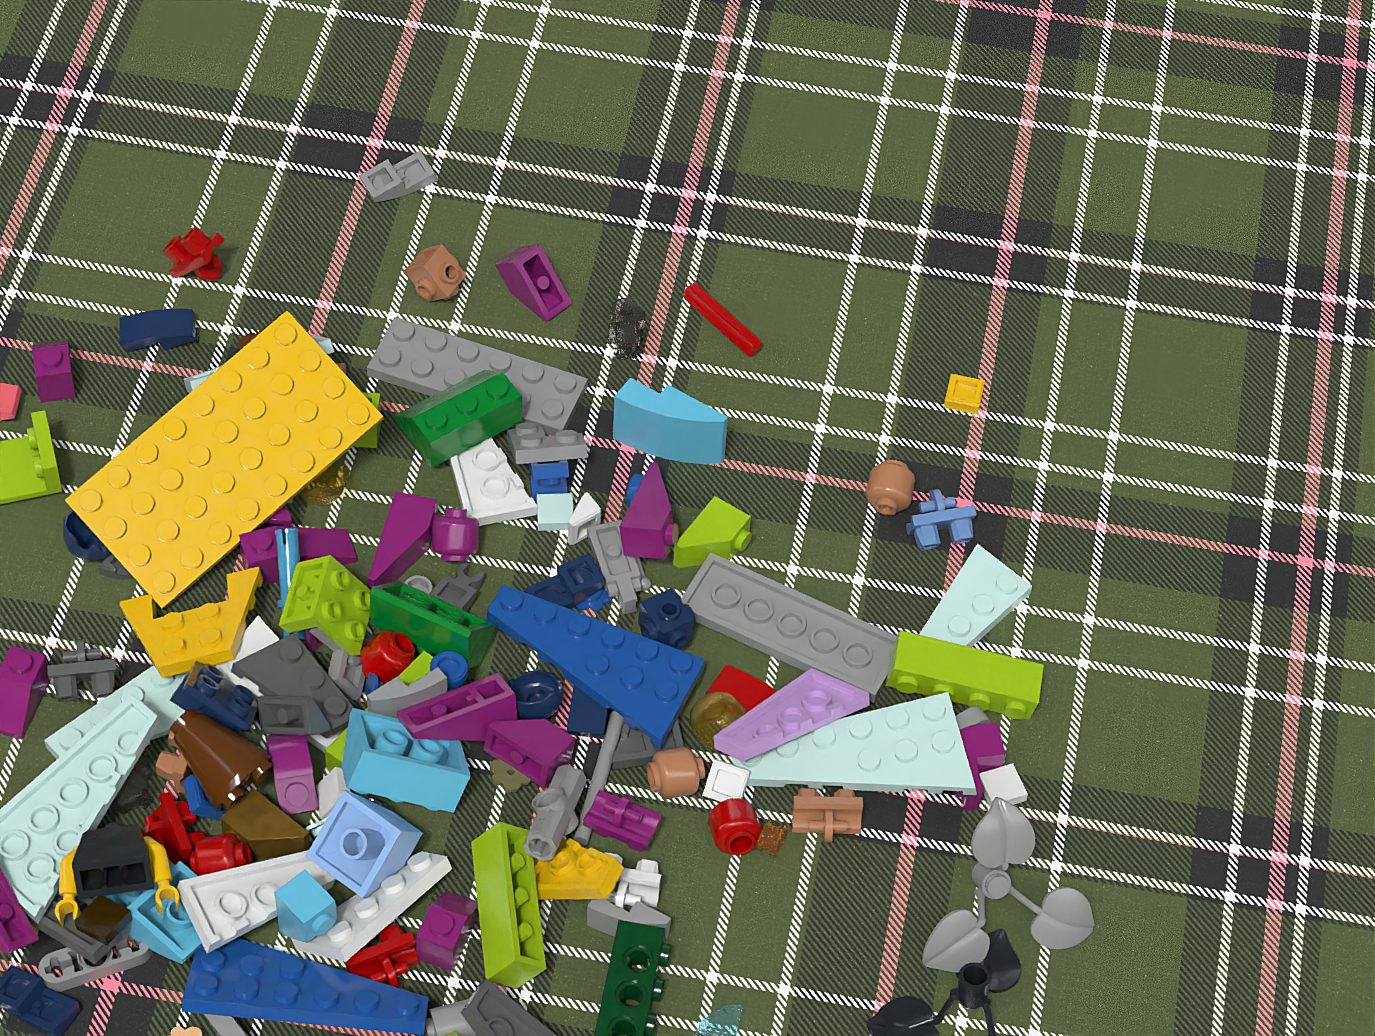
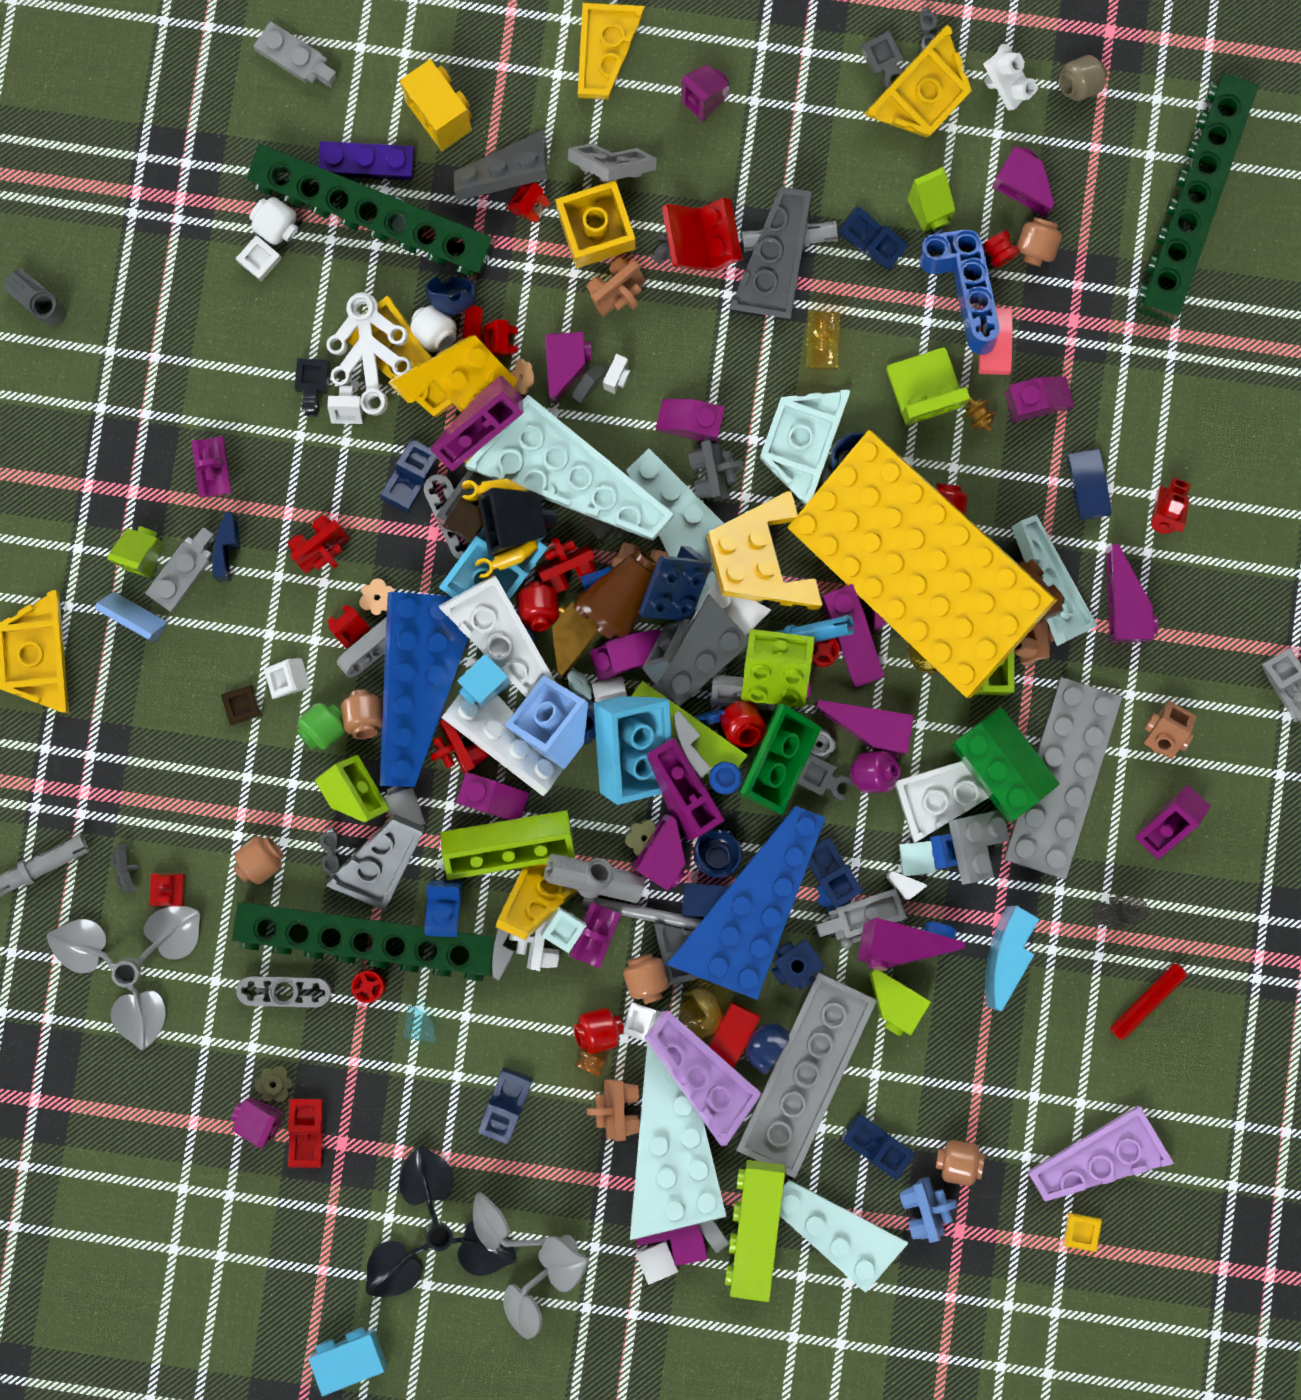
camera: 90 degrees right, 30 degrees up
none -> blue slope [424,880,463,937]
none -> dark blue slope [478,1067,534,1144]
none -> light aqua plate [540,906,587,953]
none -> dark blue hair [746,1023,790,1074]
none -> light aqua wing [760,390,850,505]
none -> dark blue slope [839,1112,915,1181]
none -> pearl gold wheel [962,397,997,432]
none -> lavender wing [1027,1106,1174,1202]
none -> magenta slope [1106,544,1158,643]

